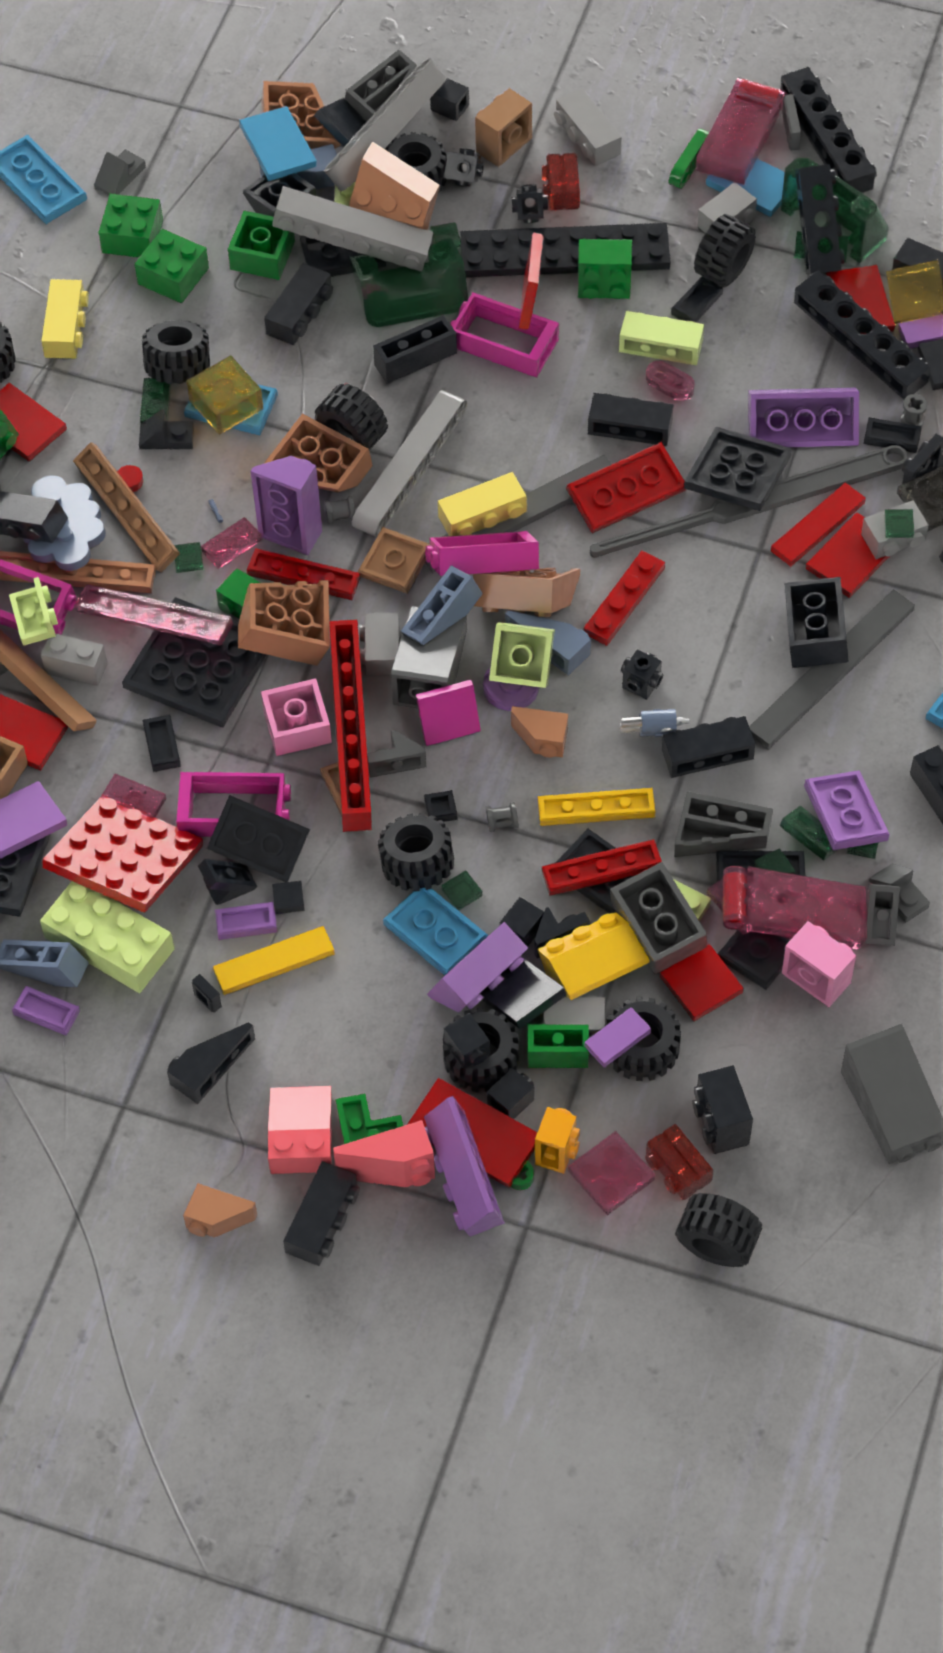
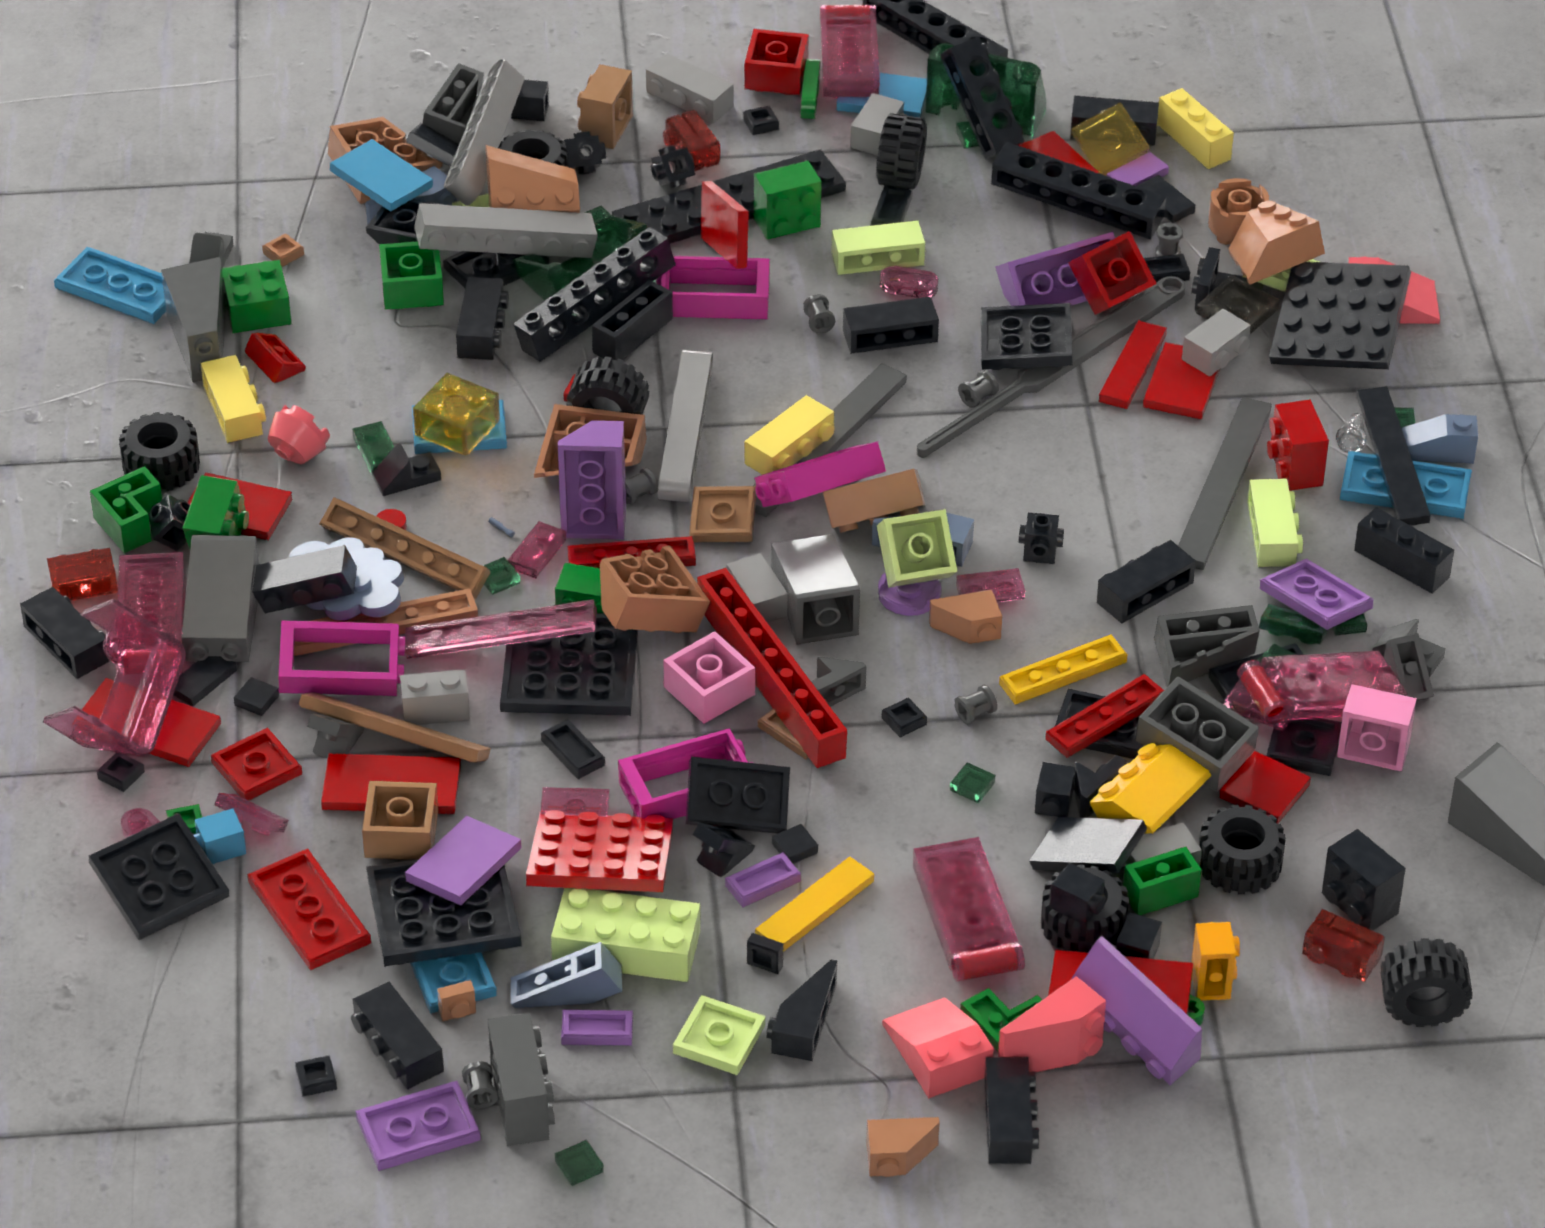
camera: 25 degrees left, 15 degrees down
yellowish green bracket [9,577,58,646] -> none
green brick [134,229,209,303] -> none
black tyre [142,320,210,384] -> none
black tyre [378,813,454,891] -> none
dark azure tile [383,888,488,976] -> none
sand blue slope [401,566,483,645] -> none
dark pink tile [416,680,481,746] -> none
medium lavender slope [427,922,528,1013] -> none
red tile [566,442,687,534] -> none
clear pink plate [568,1131,655,1215] -> none
red plate [584,550,665,646] -> none
medium lavender tile [584,1007,651,1068] -> none
sand blue piece [619,709,689,737] -> none
dark grey tile [782,94,801,151] -> none
black brick [784,577,849,668] -> none
clear green tile [884,509,914,538] -> none
none -> dark grey slope [161,257,226,382]
none -> red slope [245,332,306,383]
none -> nougat tile [262,233,304,267]
none -> coral cone [268,405,330,464]
none -> black brick [513,227,676,362]
none -> yellowish green plate [673,995,766,1075]
none -> black tile [743,105,779,136]
none -> red brick [744,29,809,95]
none -> dark grey bush [803,294,836,333]
none -> clear pink hinge [913,837,1025,982]
none -> clear pink plate [956,568,1025,602]
none -> dark grey bush [958,370,999,408]
none -> red brick [1068,231,1156,315]
none -> yellowish green brick [1247,479,1303,567]
none -> red brick [1267,399,1329,491]

